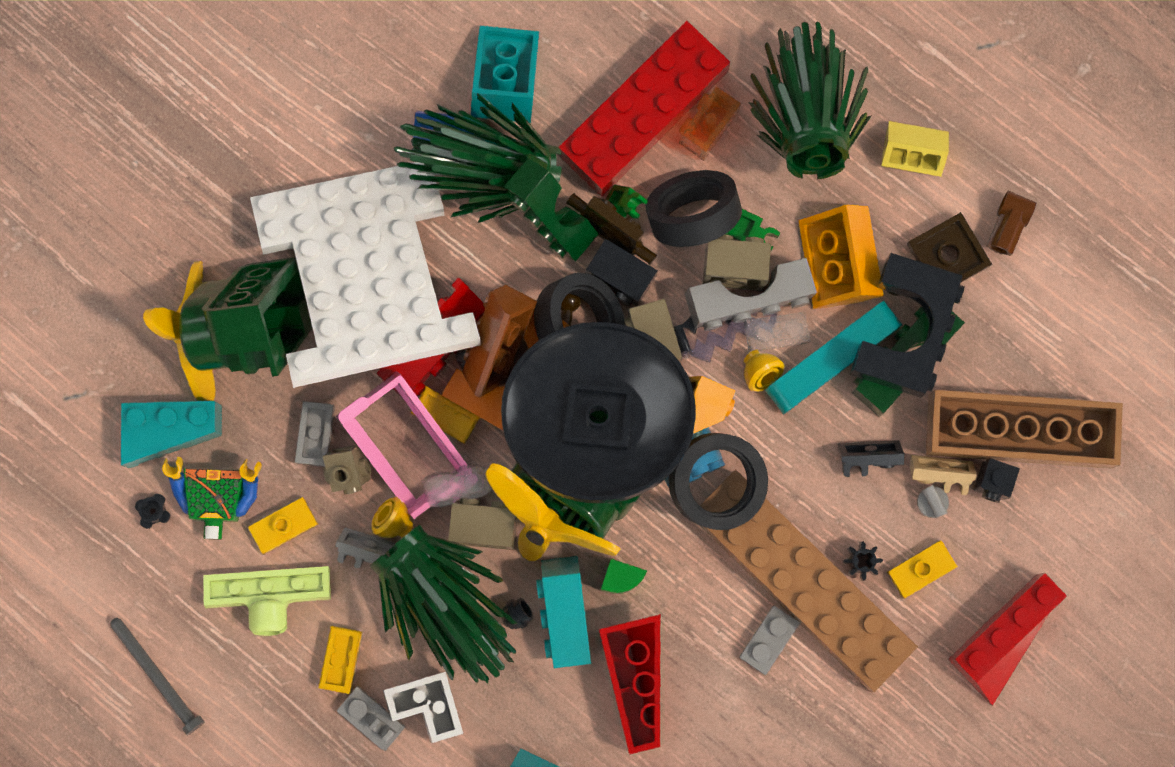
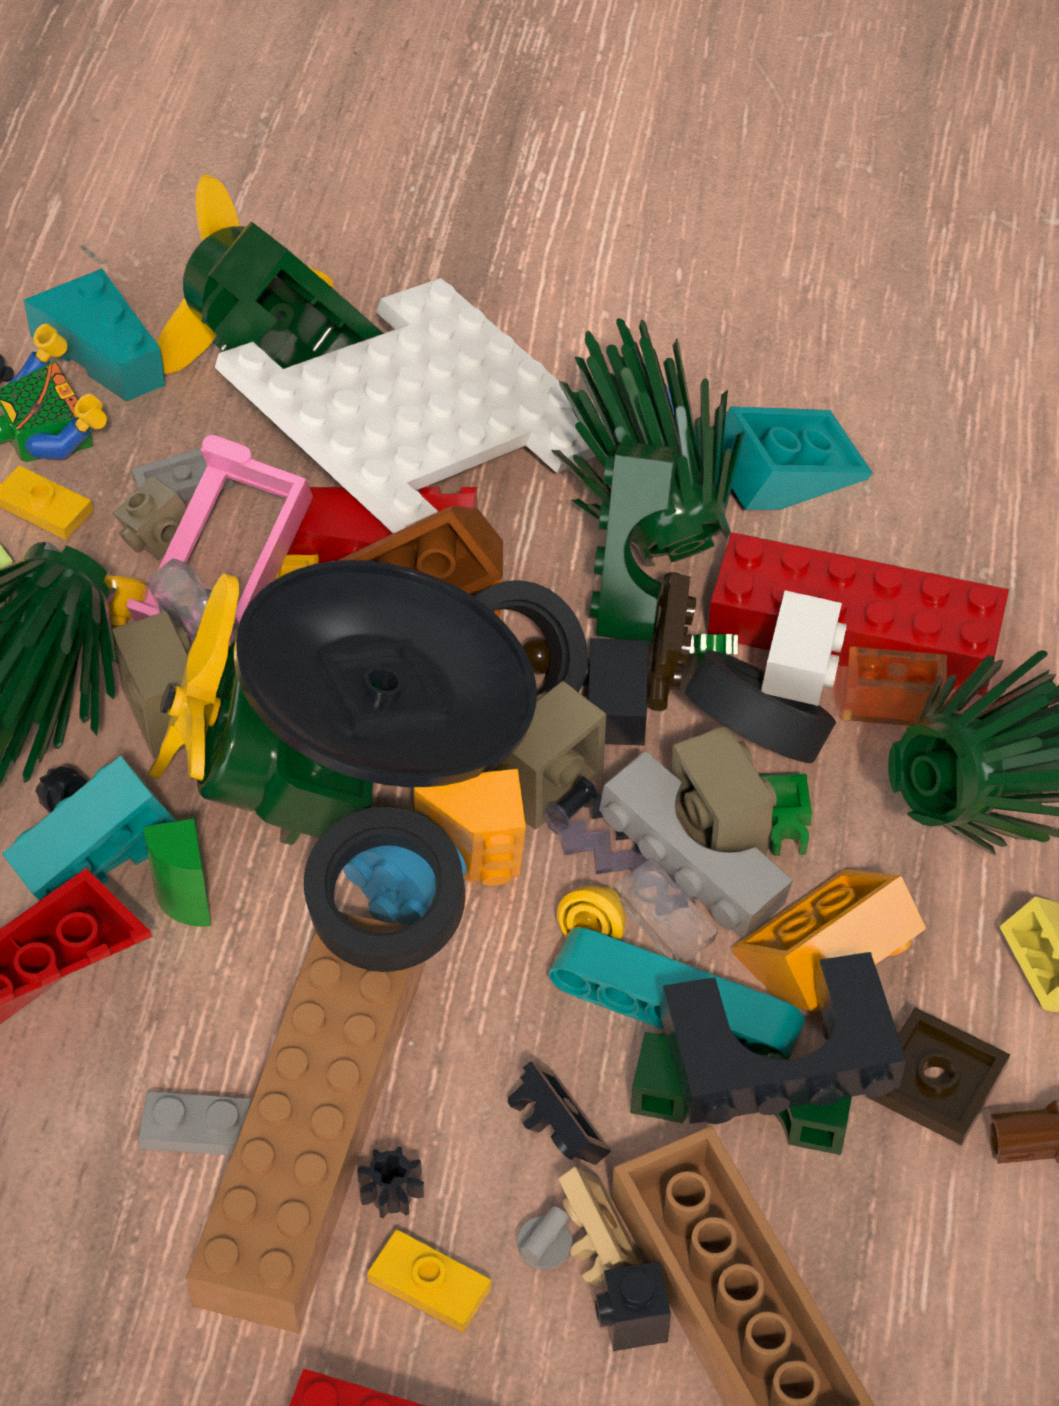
camera: 60 degrees right, 30 degrees down
none -> white brick [761,590,847,706]

